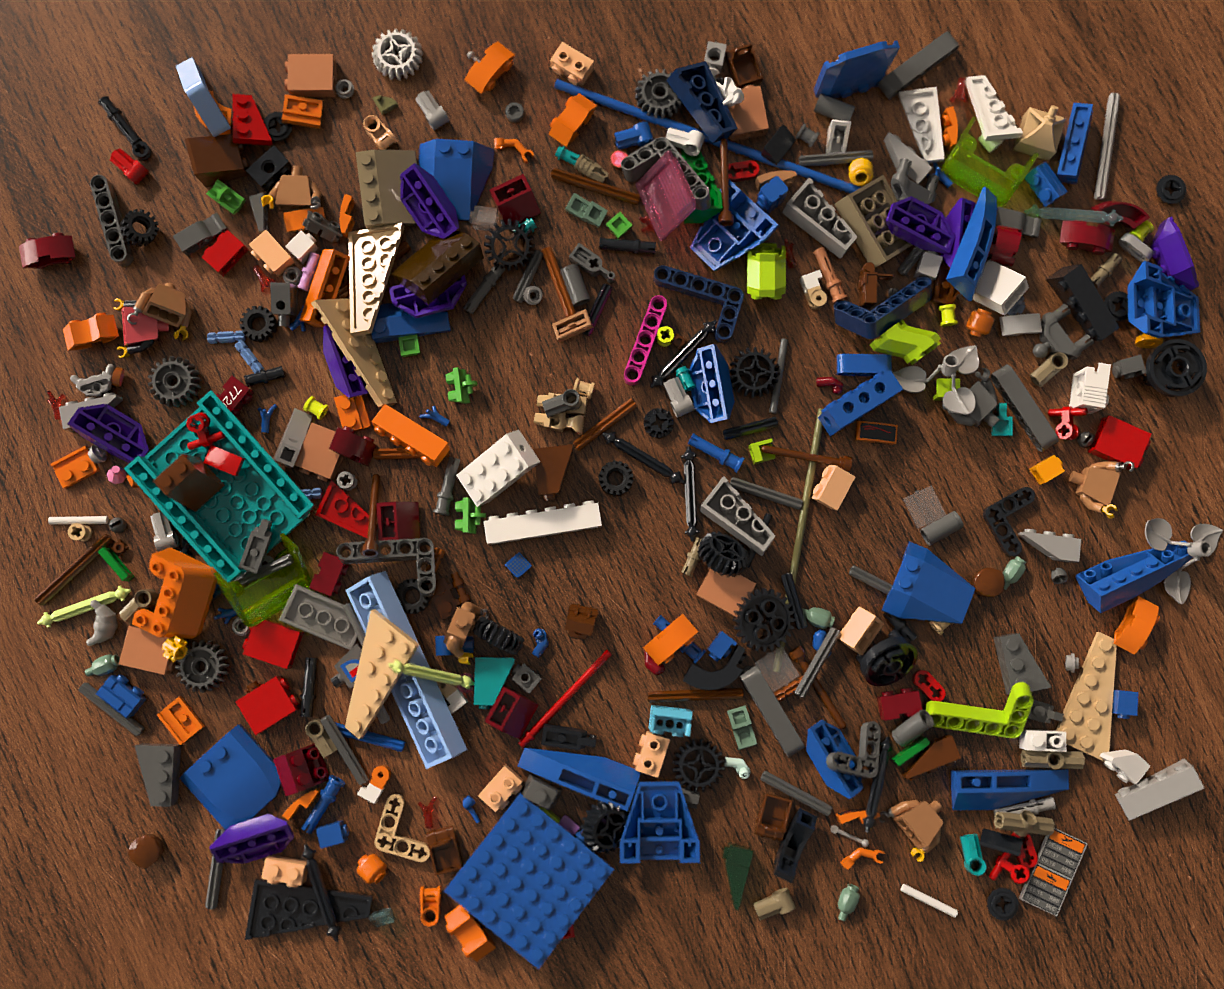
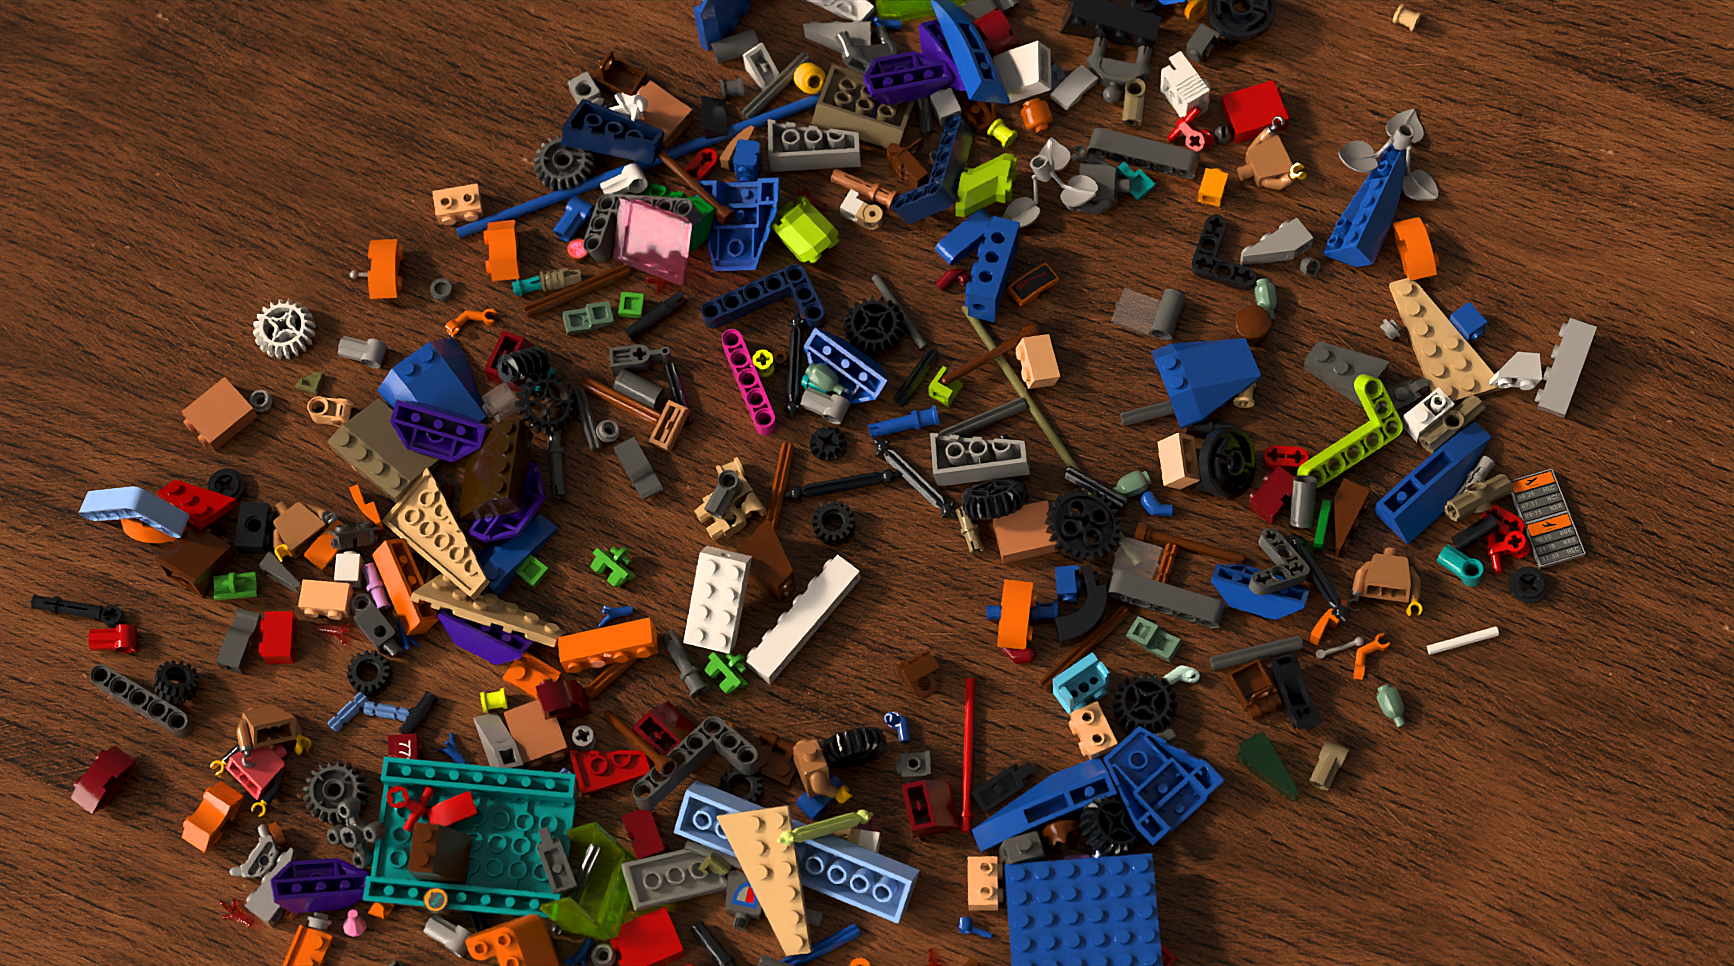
camera: 30 degrees left, 15 degrees down
orange plate [282,94,323,129] -> none
teal slope [474,657,516,709] -> none
blue slope [505,552,532,579] -> none
dark grey axle [795,627,841,698] -> none
lime panel [933,378,960,401] -> none
none -> dark grey gear [327,797,387,869]
none -> dark grey tile [423,888,449,913]
none -> black piece [497,345,550,383]
none -> dark grey piece [613,437,664,501]
none -> olive tile [698,852,732,875]
none -> sand green plant [805,362,846,395]
none -> reddish brown hair [1043,820,1081,852]

